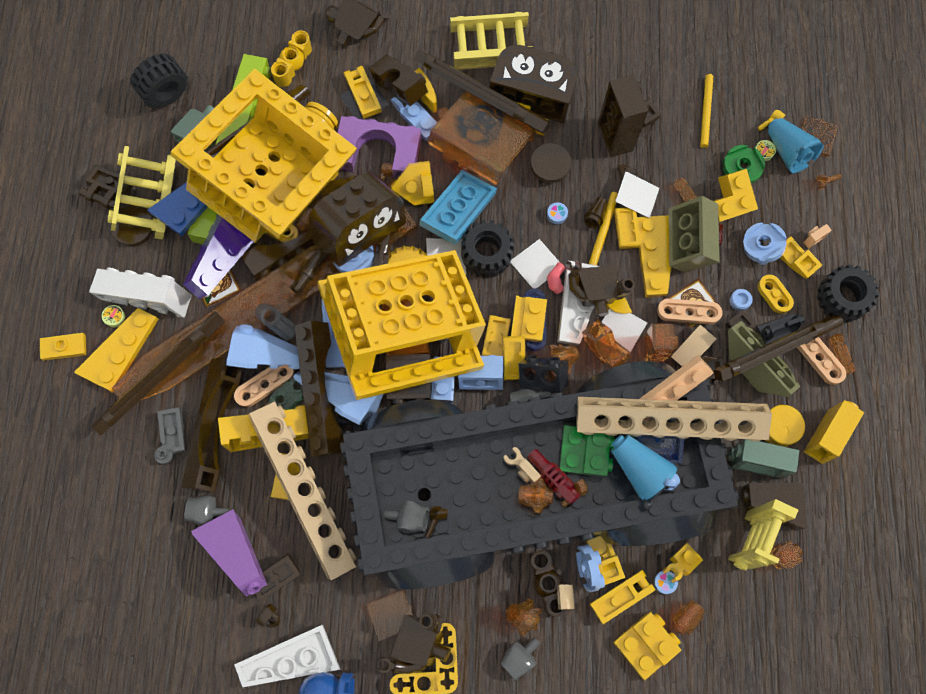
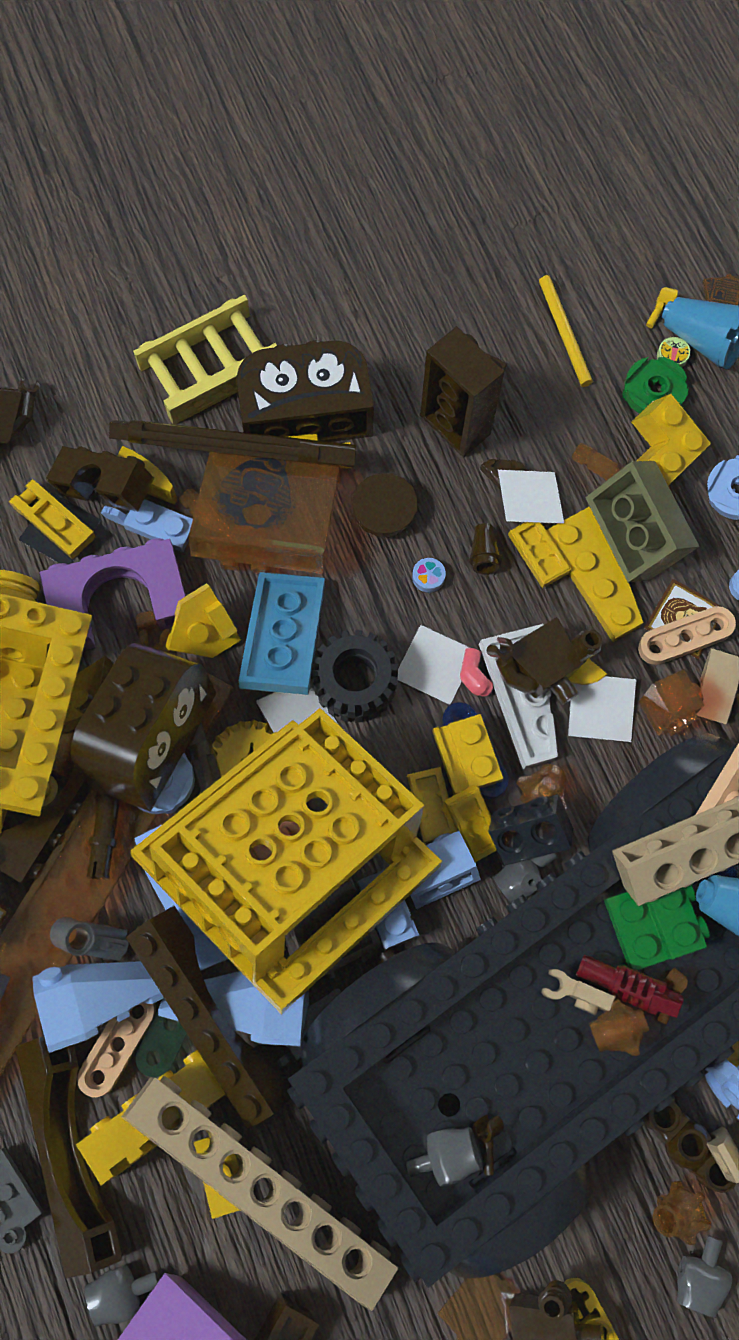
camera: 25 degrees left, 0 degrees up
clear orange brick [582,319,631,368] -> none
yellow bar [589,192,618,266] -> none

